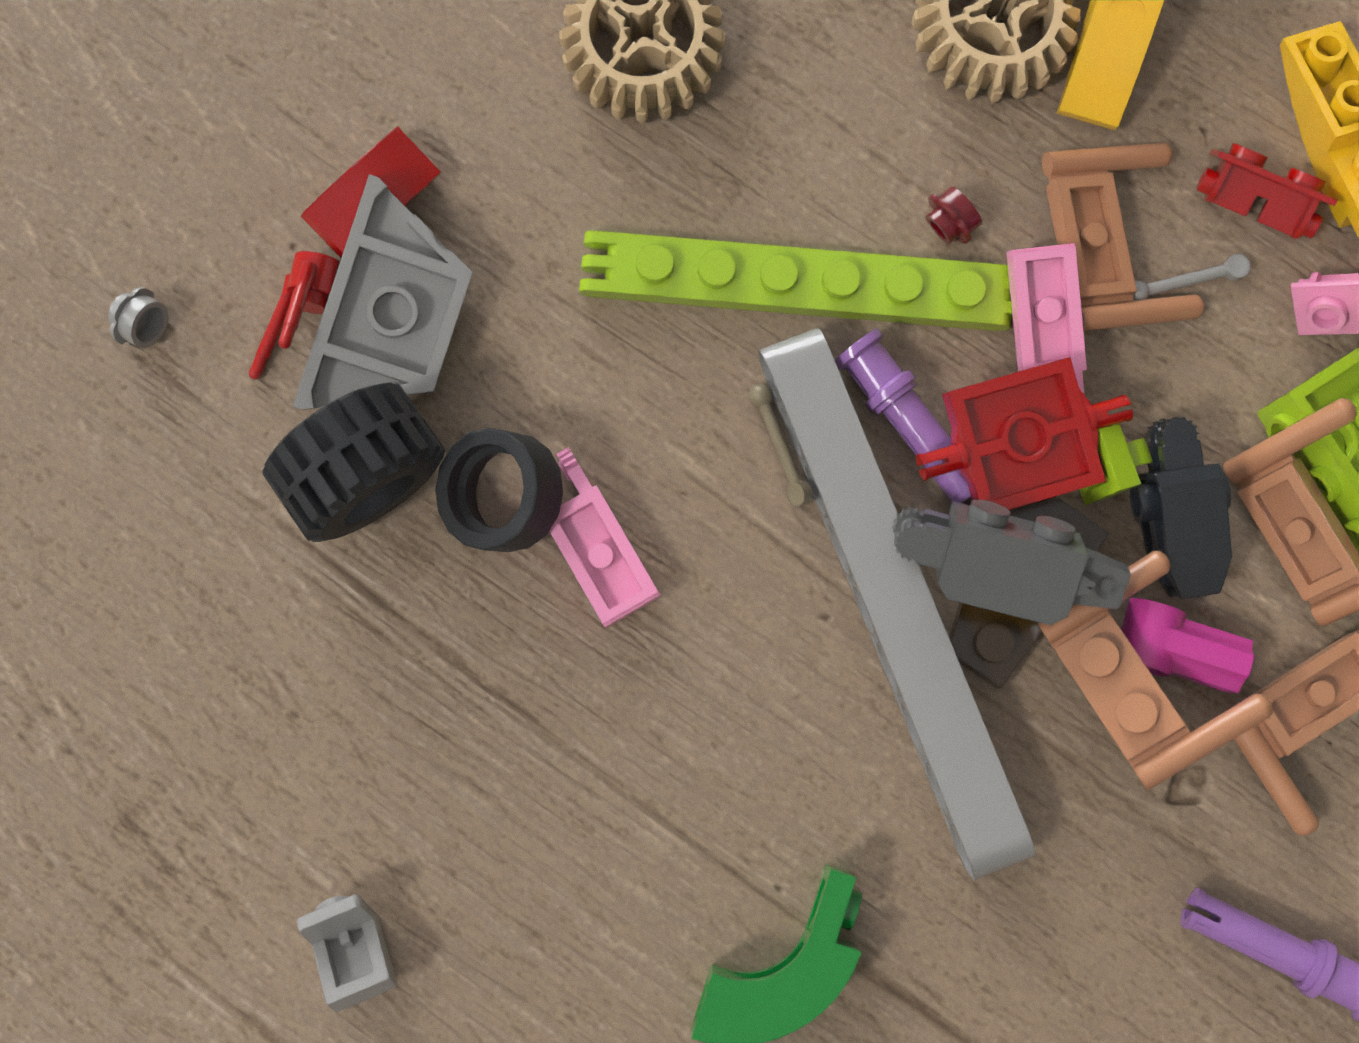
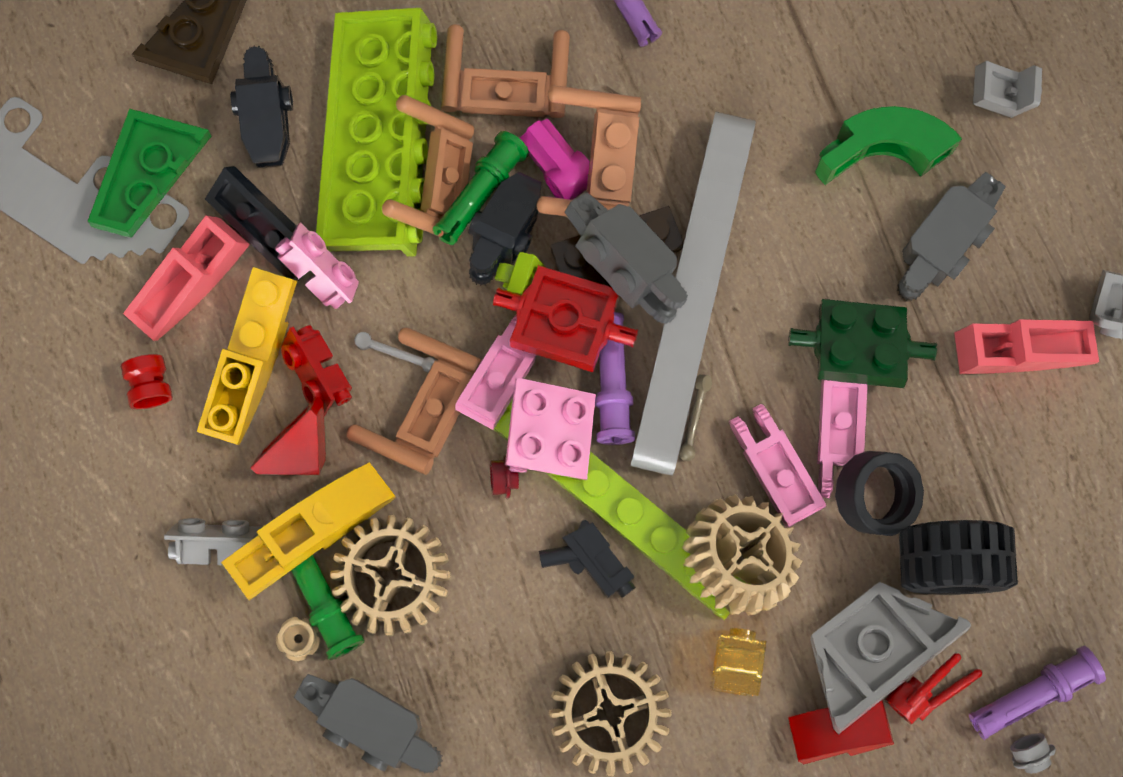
camera: 145 degrees left, 5 degrees down
none -> slope [250,396,326,475]
none -> green pin [433,131,529,245]
none -> bright pink hinge [505,378,596,480]
none -> black piece [539,520,636,599]
none -> tan gear [682,494,803,616]
none -> clear yellow brick [710,628,767,697]
none -> bright pink hinge [729,404,826,527]
none -> dark green plate [788,299,937,388]
none -> dark grey hinge [897,172,1006,301]
none -> coral slope [954,319,1099,374]
none -> medium lavender pin [969,645,1106,740]

